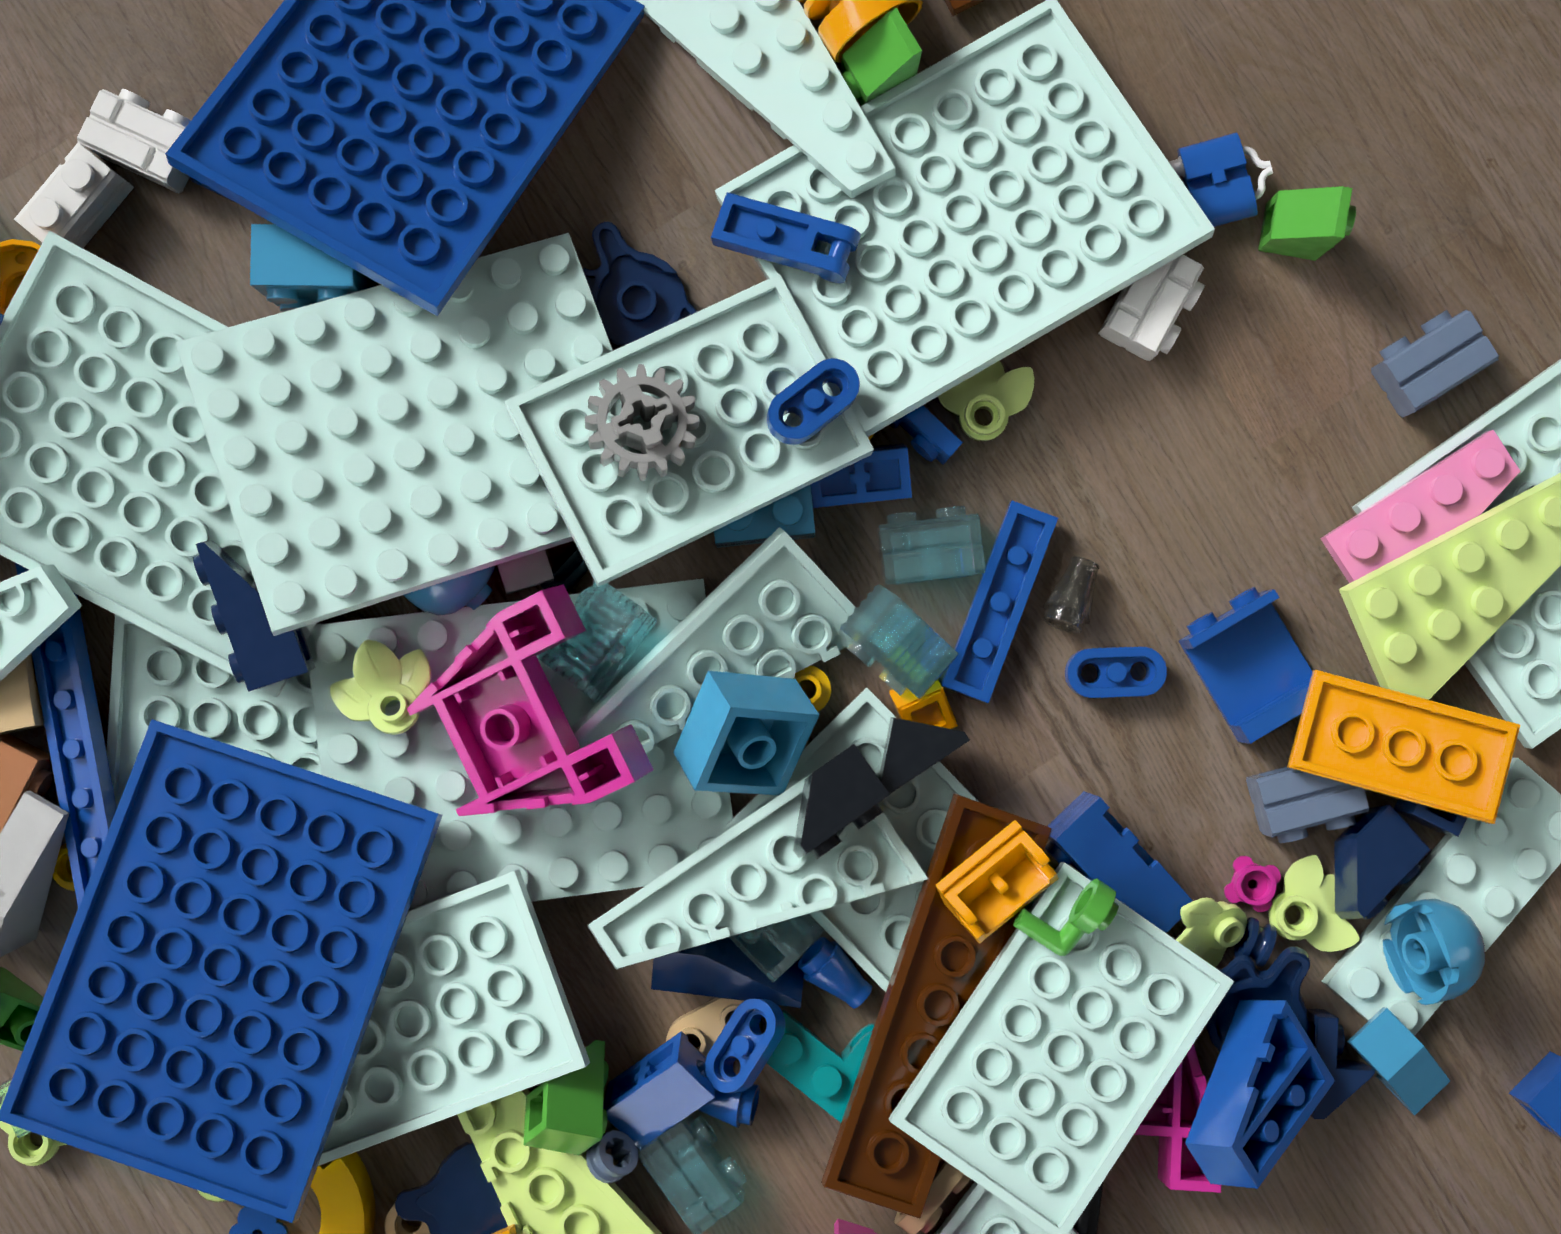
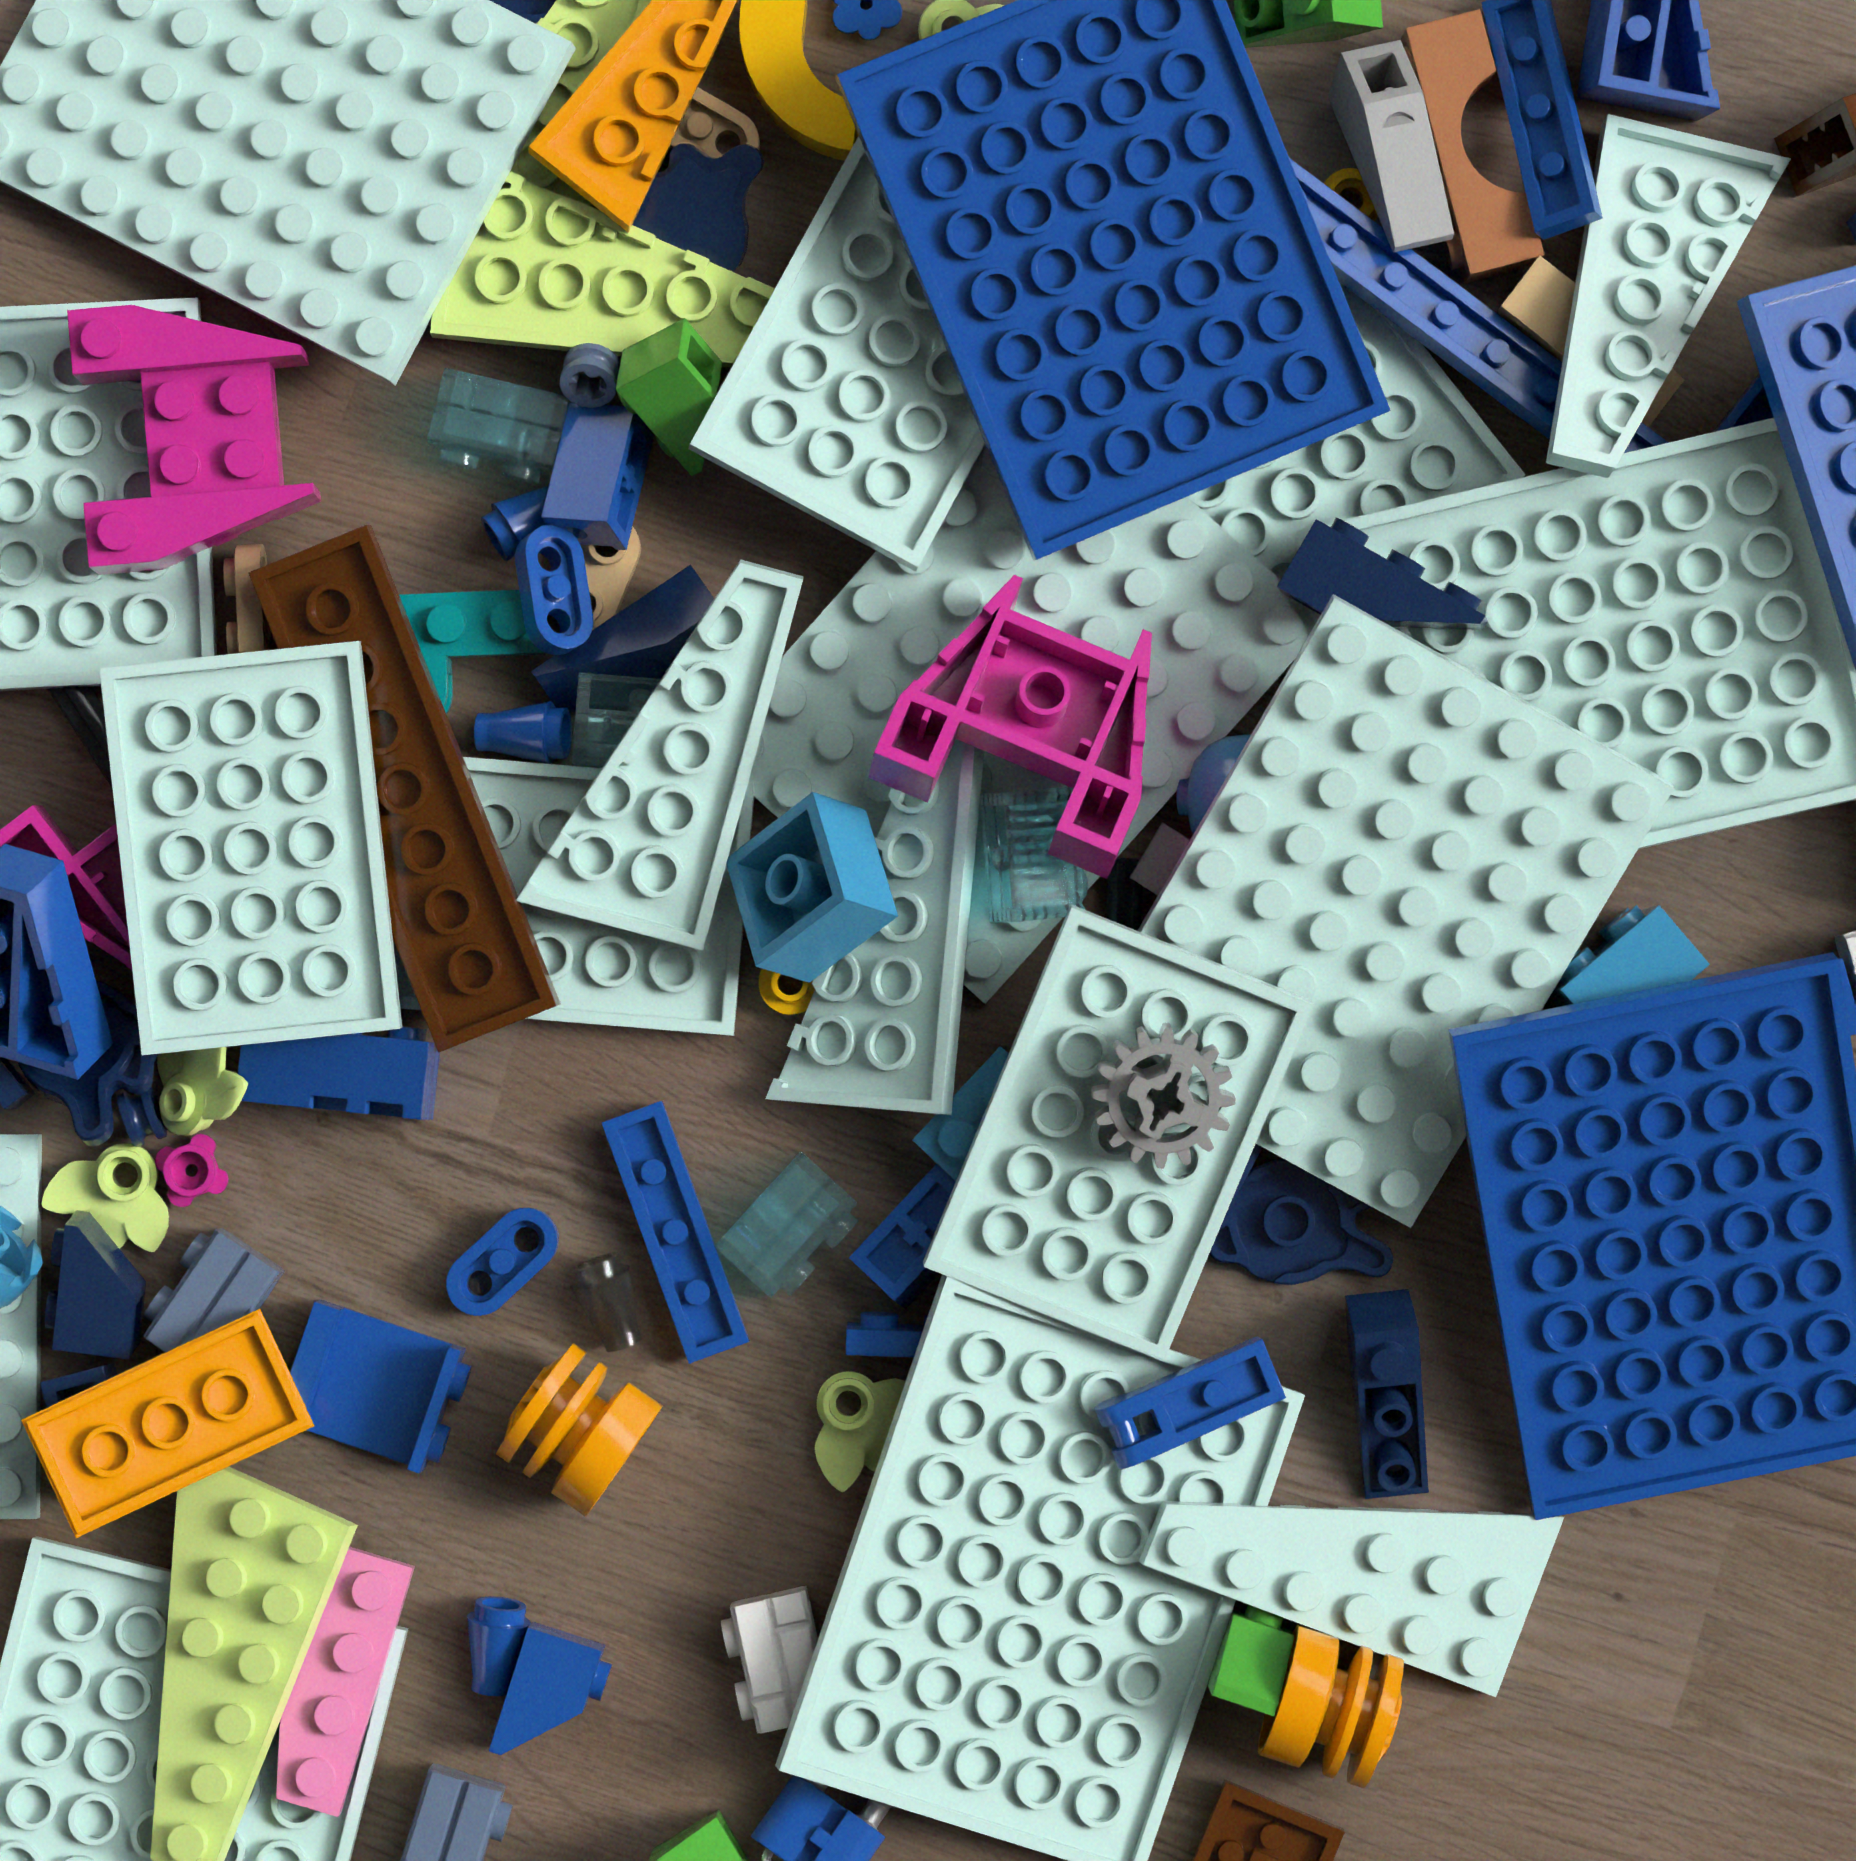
camera: 140 degrees right, 0 degrees up
yellowish green plate [330,640,431,735] -> none
blue plate [767,358,860,445] -> none
black slope [793,744,890,859] -> none
clear light blue brick [840,584,959,699] -> none
black slope [879,717,970,794] -> none
light orange slope [889,672,958,729] -> none
light orange hinge [935,820,1059,944] -> none
bright green plate [1013,878,1119,956] -> none
none -> blue cone [467,1596,531,1696]
none -> blue slope [489,1622,612,1755]
none -> light orange wheel [496,1343,663,1517]
none -> dark blue slope [1345,1289,1429,1499]

